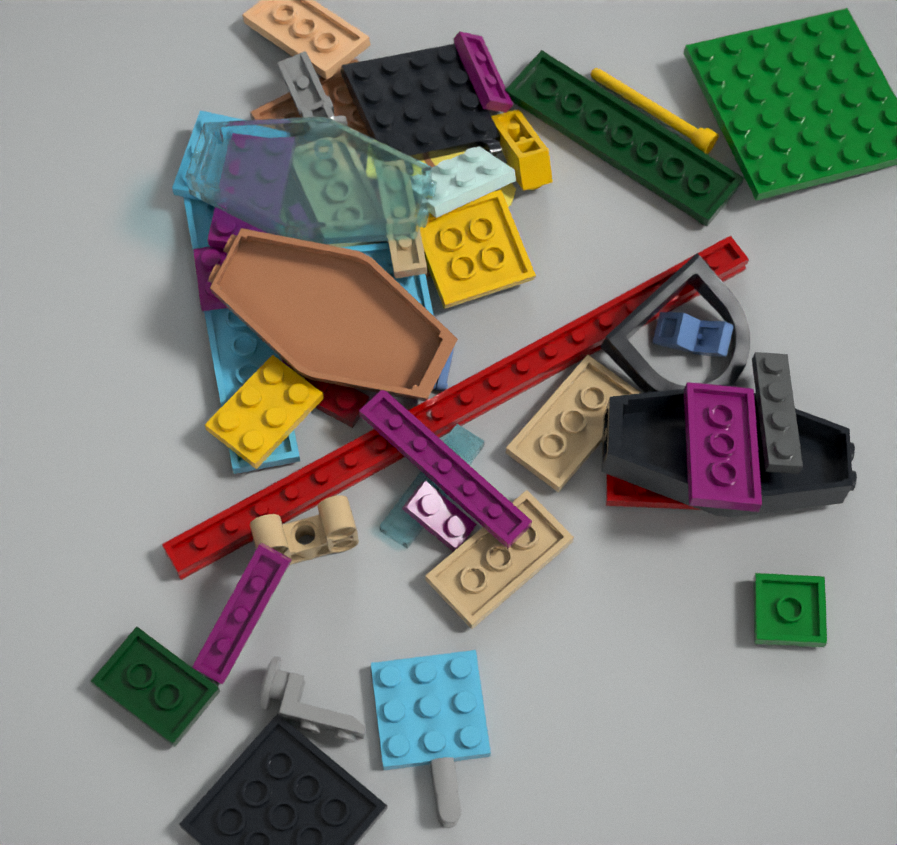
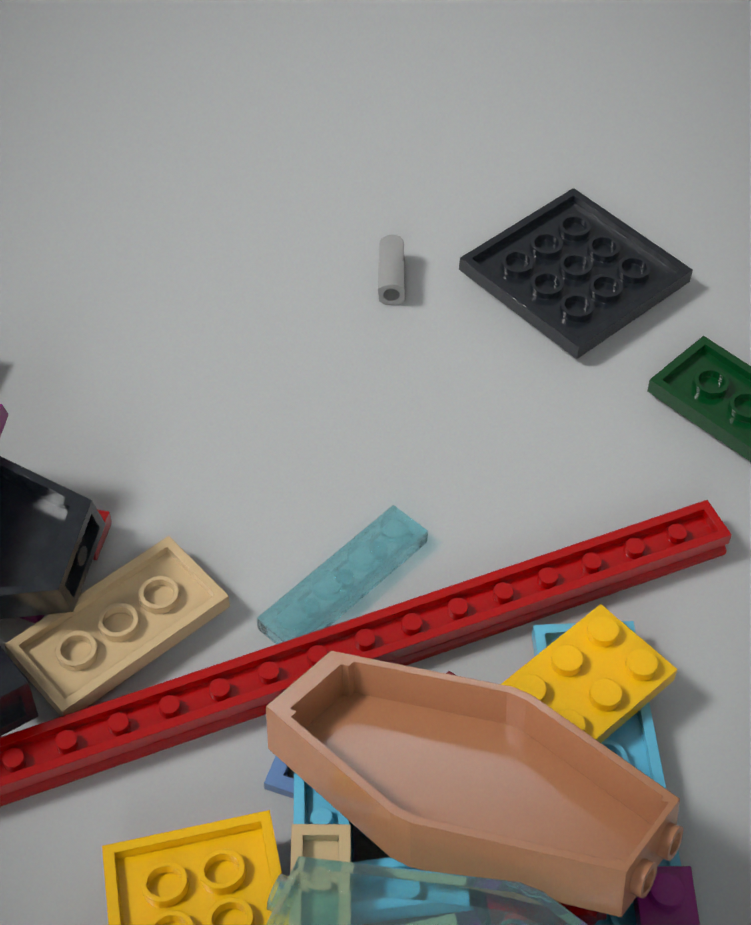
camera: 170 degrees left, 15 degrees down
magenta plate [192,542,292,685] -> none
tan beam [250,495,359,565] -> none
light grey piece [260,657,366,742] -> none
magenta plate [359,390,532,549] -> none
medium azure plate [371,650,491,771] -> none
plate [402,481,477,552] -> none
tan plate [425,490,574,629] -> none

